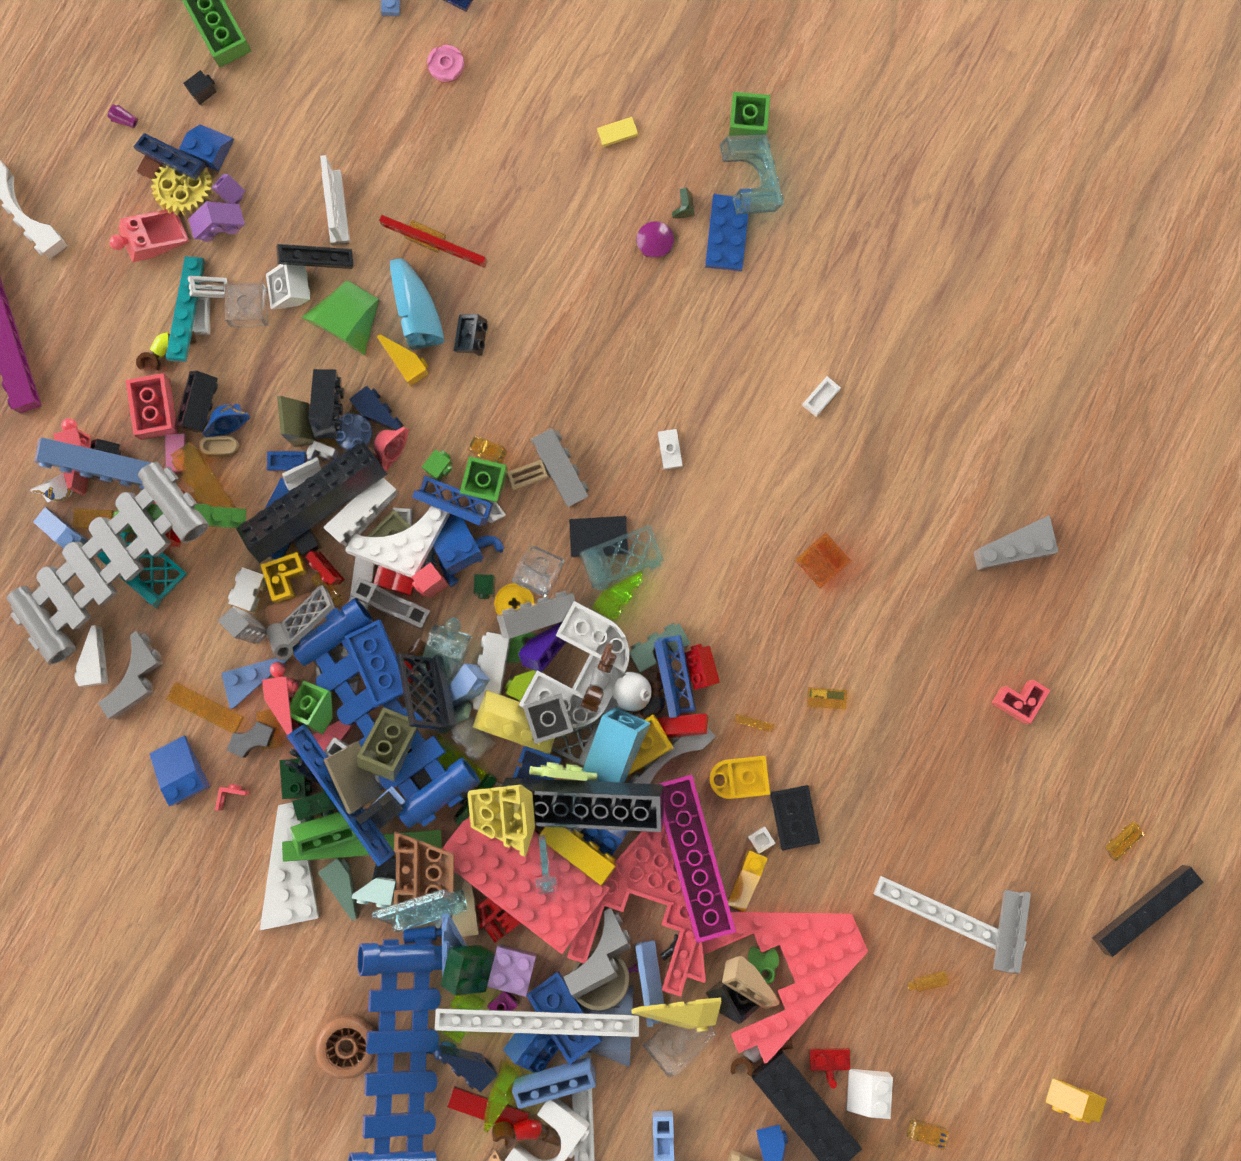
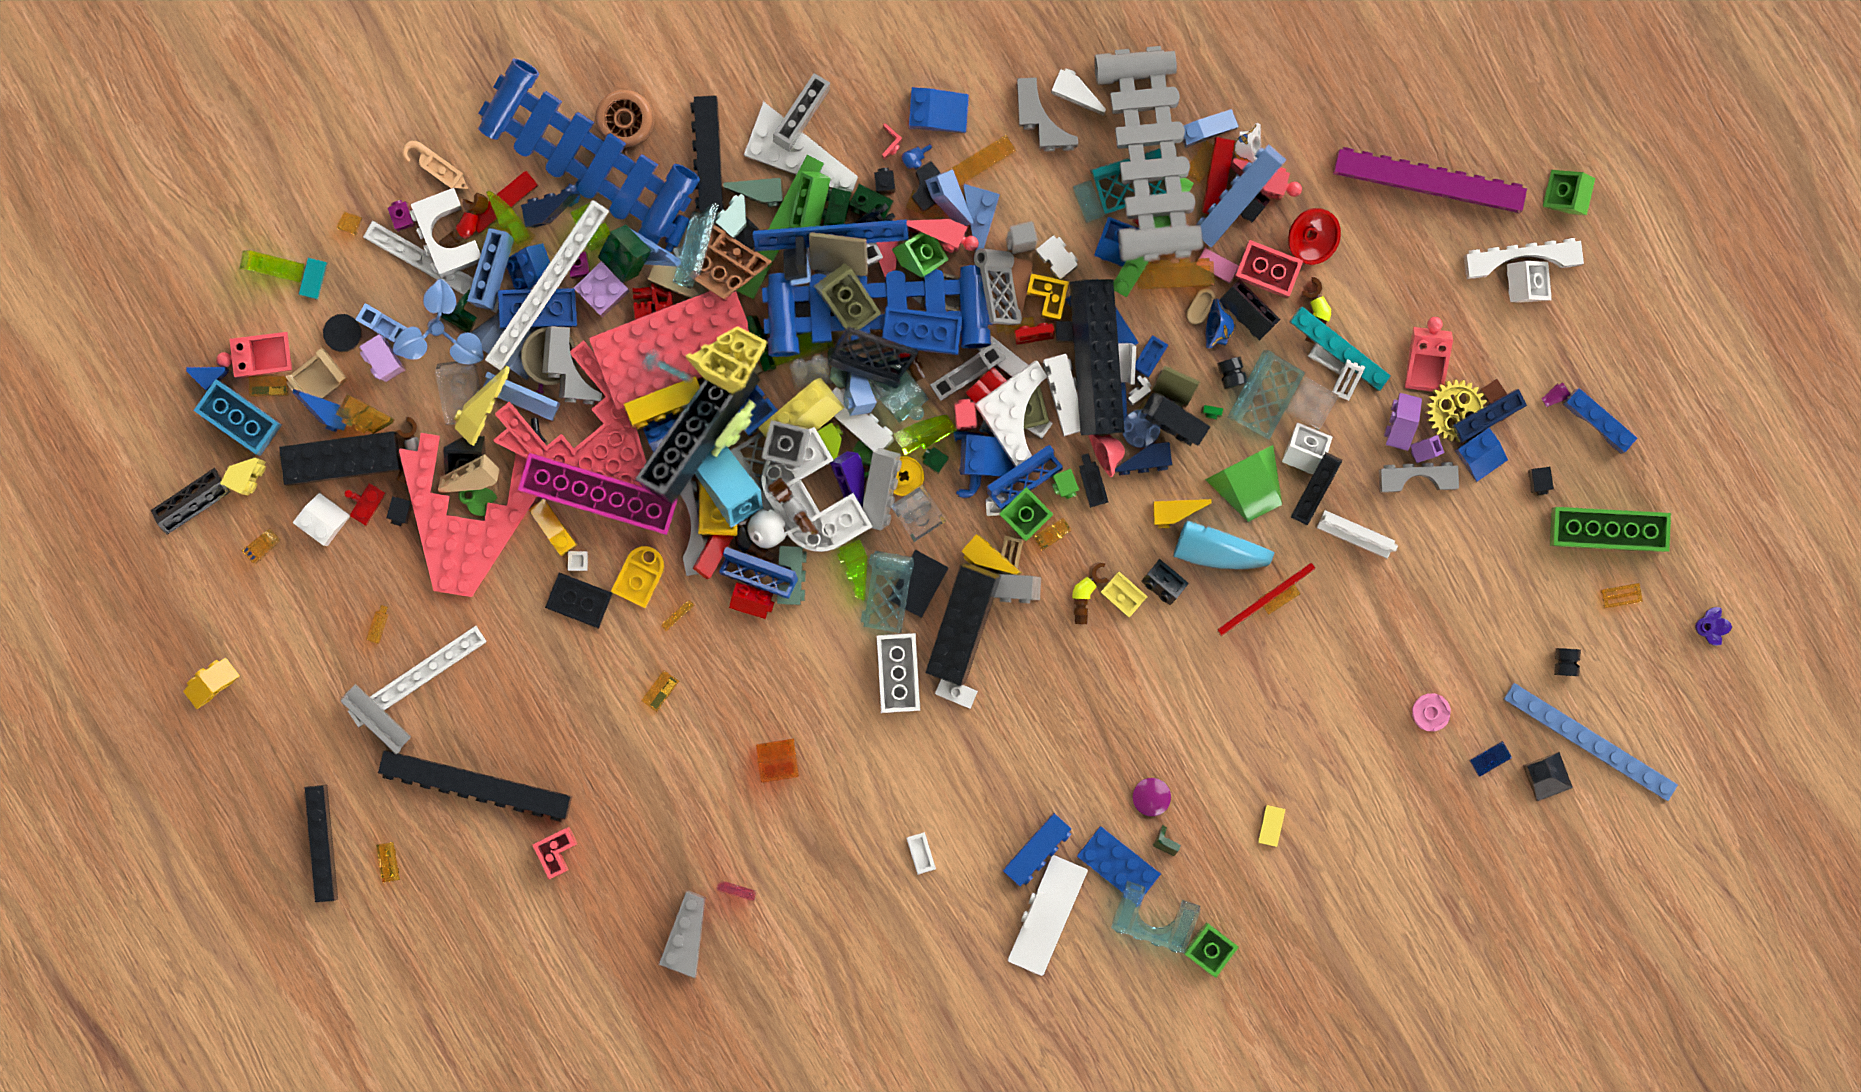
camera: 120 degrees right, 5 degrees up
none -> clear yellow slope [336,394,395,434]
none -> lavender brick [360,334,405,382]
none -> black brick [378,750,572,822]
none -> black brick [386,496,412,526]
none -> medium blue plant [393,279,484,364]
none -> dark green plate [436,290,477,333]
none -> black brick [691,95,723,213]
none -> clear pink tile [717,881,758,901]
none -> light grey brick [773,73,830,151]
none -> black brick [874,168,895,194]
none -> white brick [877,633,920,713]
none -> clear neon green slope [893,415,956,455]
none -> blue piece [901,144,932,170]
none -> medium blue slope [925,170,973,226]
none -> black brick [925,562,1001,686]
none -> yellow slope [962,534,1022,575]
none -> blue brick [1003,813,1072,886]
none -> white bracket [1008,855,1087,976]
none -> clear light blue plate [1072,180,1104,223]
none -> piece [1072,562,1109,625]
none -> black hinge [1079,453,1108,508]
none -> blue slope [1094,217,1140,267]
none -> light yellow plate [1101,572,1147,618]
none -> red tile [1201,137,1235,214]
none -> green plate [1202,405,1223,420]
none -> black wheel [1217,357,1248,389]
none -> clear light blue fence [1228,350,1306,440]
none -> red dish [1288,208,1341,265]
none -> light grey arch [1379,462,1459,493]
none -> white slope [1507,261,1551,302]
none -> blue arch [1563,388,1637,454]

